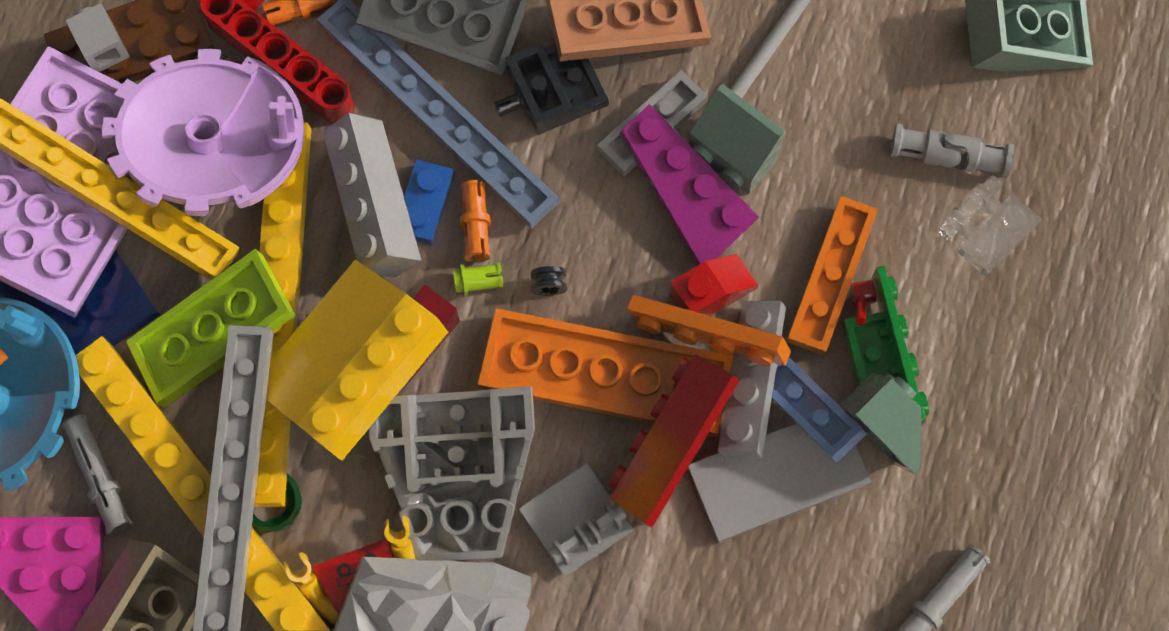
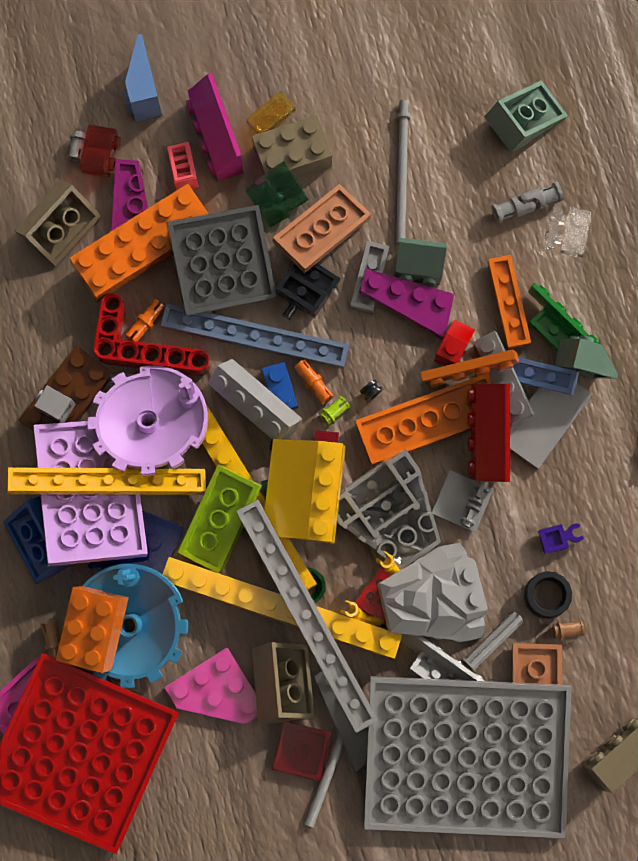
camera: 35 degrees left, 5 degrees up
light grey pin [61,415,133,535] -> none
red hand [852,280,877,325] -> none

